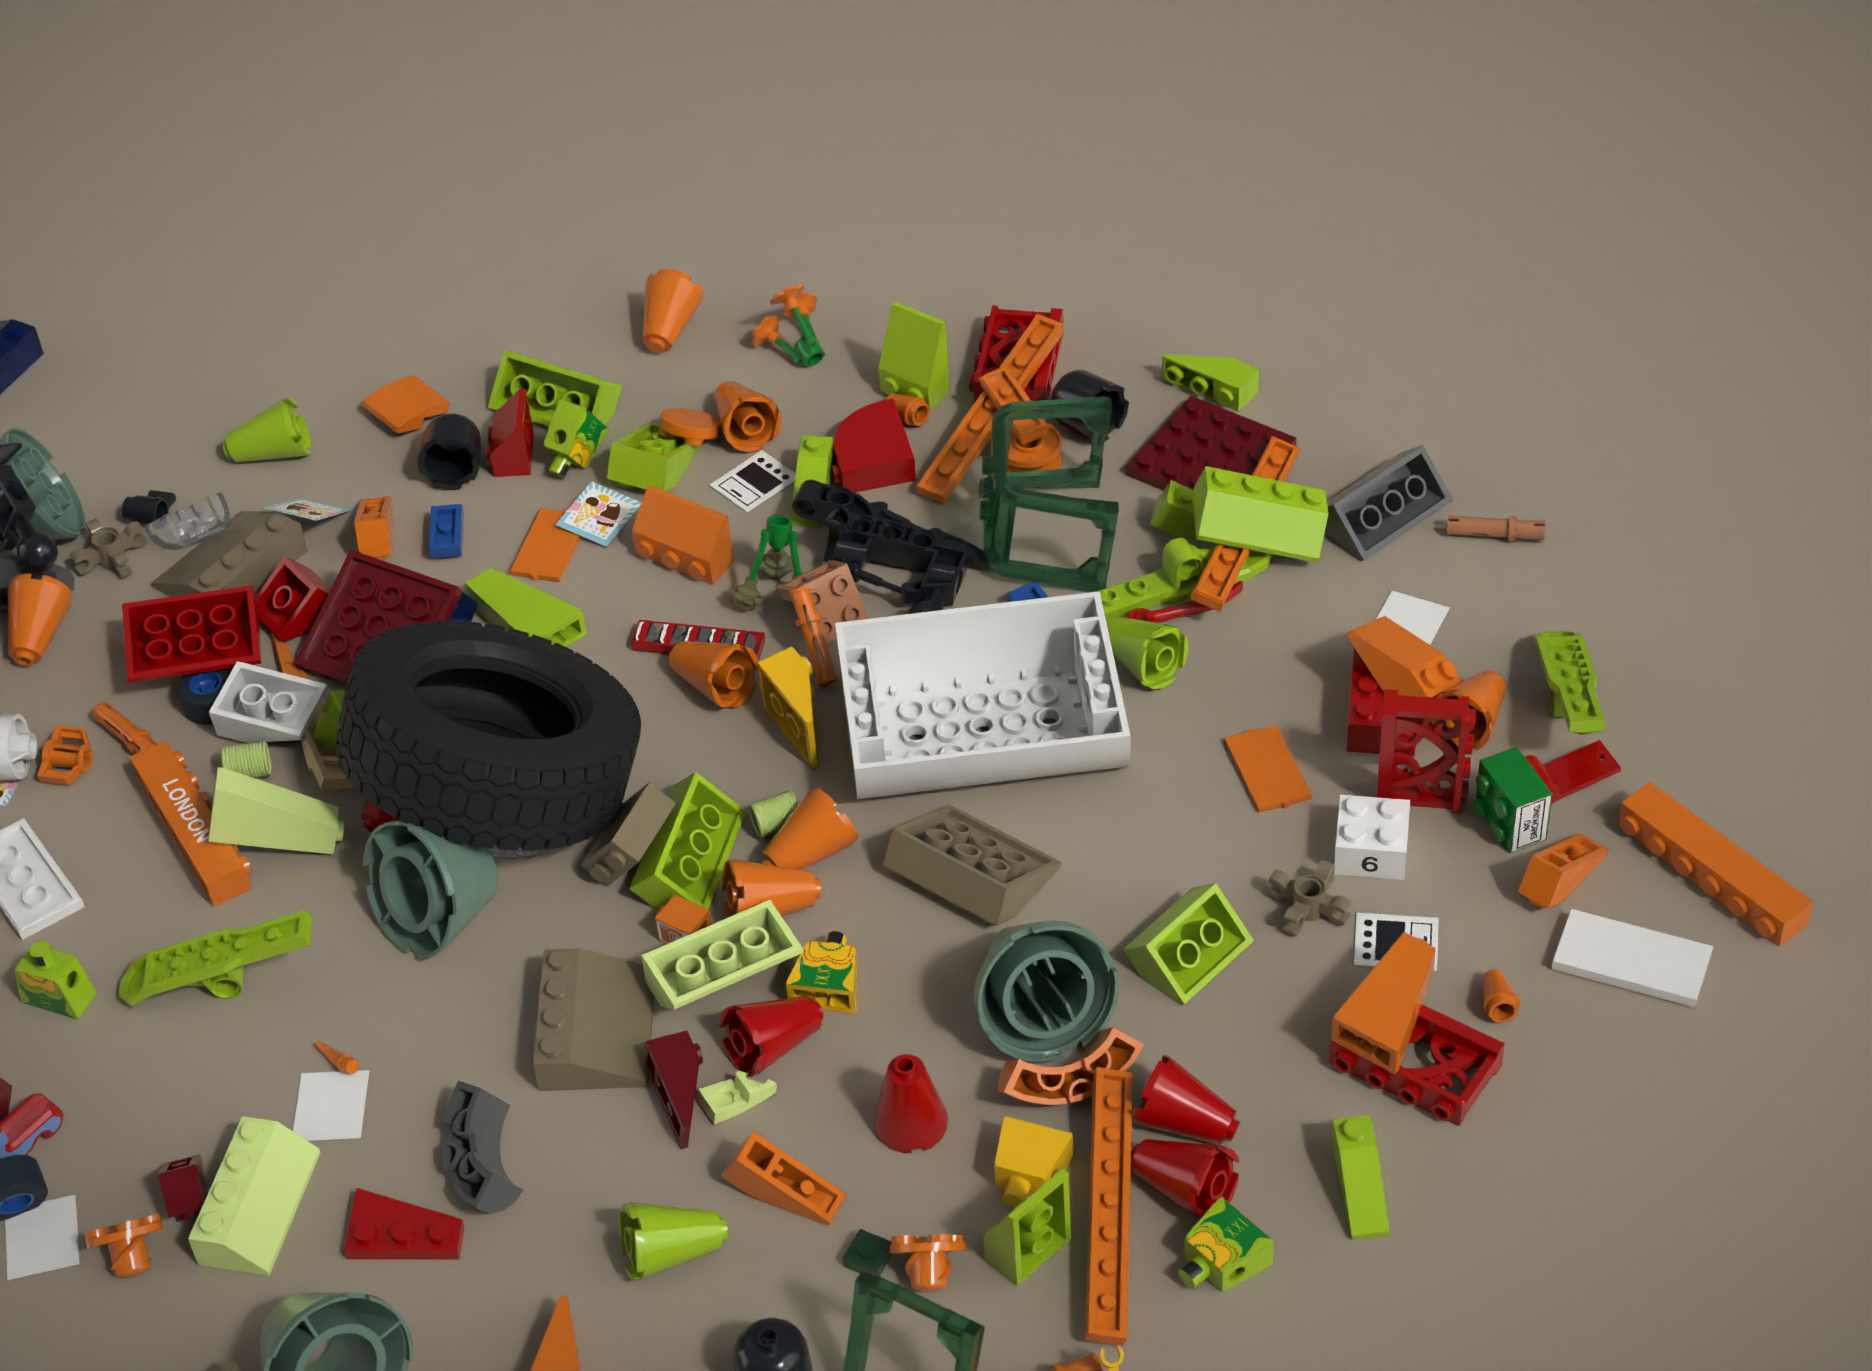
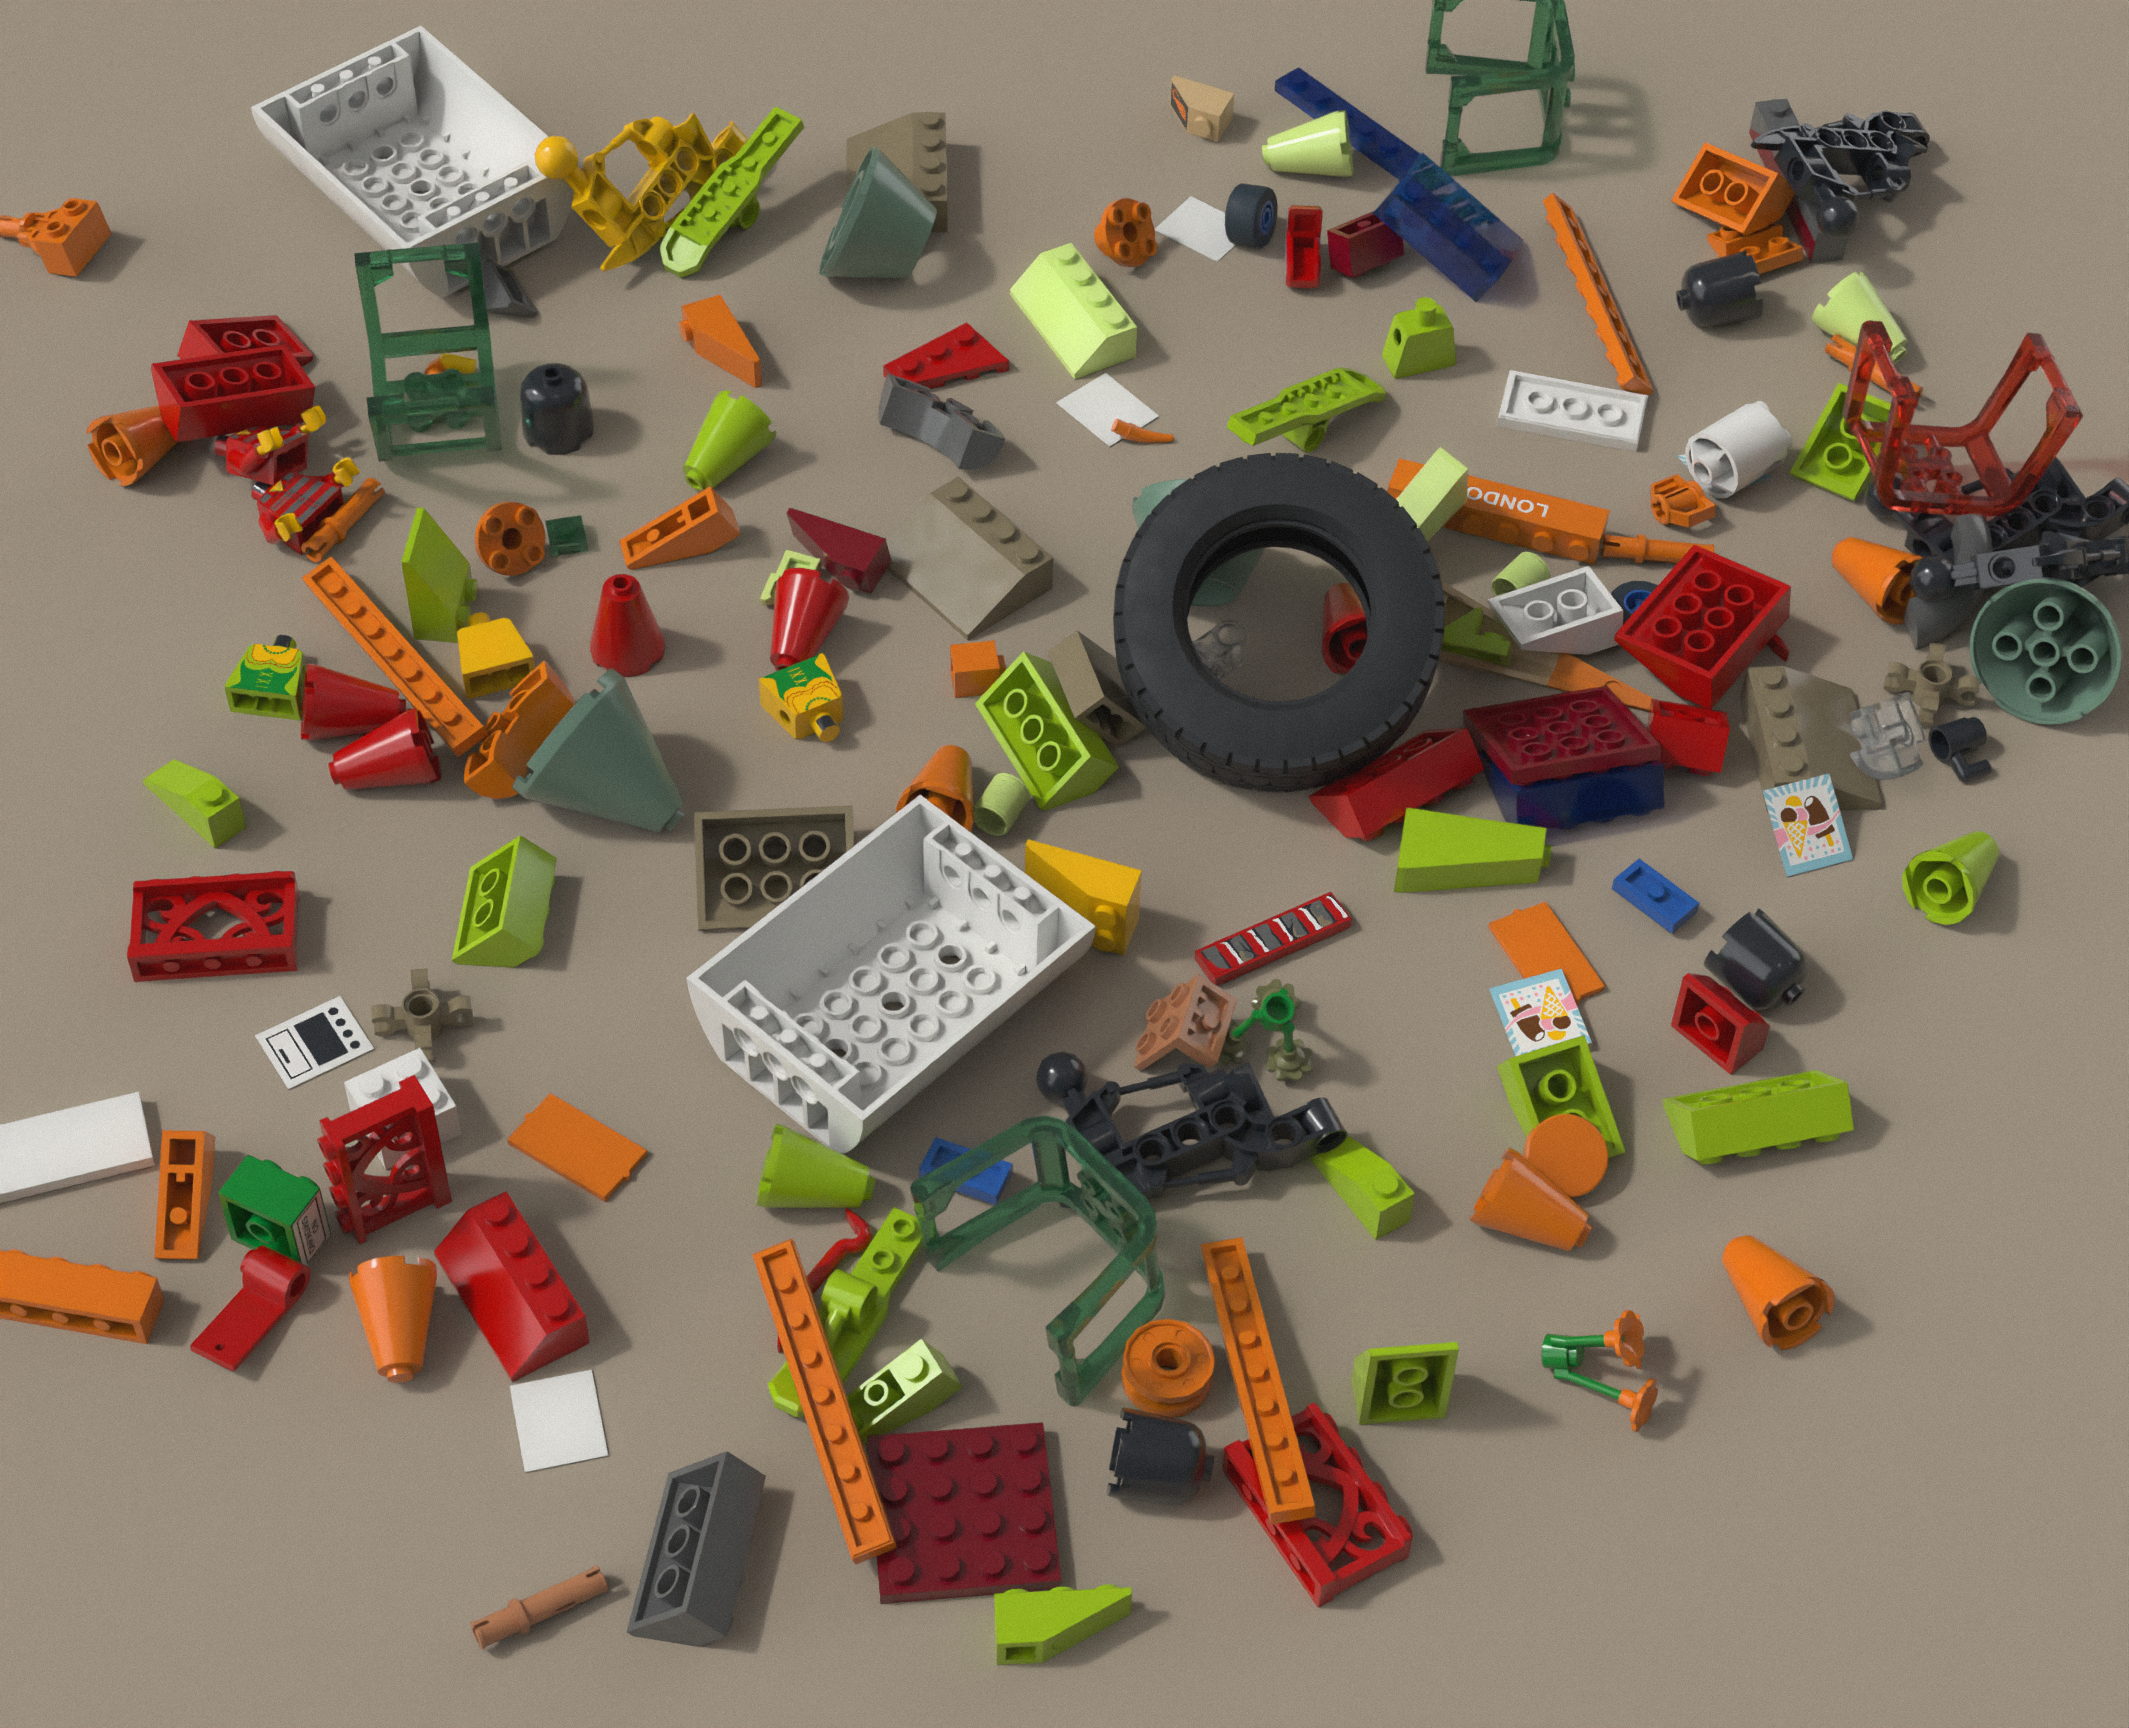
camera: 135 degrees right, 5 degrees up
dark red slope [158,1154,207,1221] -> none
orange slope [354,496,393,560] -> none
orange slope [362,375,450,434] -> none
lime torso [544,399,609,478] -> none
orange slope [632,485,734,585] -> none
yellowish green slope [642,900,803,1010] -> none
orange cone [669,641,759,709] -> none
white sticker [710,450,796,512] -> none
orange cone [722,859,821,918] -> none
orange pin [789,586,838,686] -> none
red brick [831,398,916,493] -> none
orange cone [886,393,930,427] -> none
orange tile [979,366,1050,446] -> none
lime slope [1192,466,1329,563] -> none
orange slope [1331,932,1436,1074] -> none
orange slope [1346,616,1462,698] -> none
orange cone [1482,969,1520,1023] -> none
lime piece [1533,630,1605,735] -> none

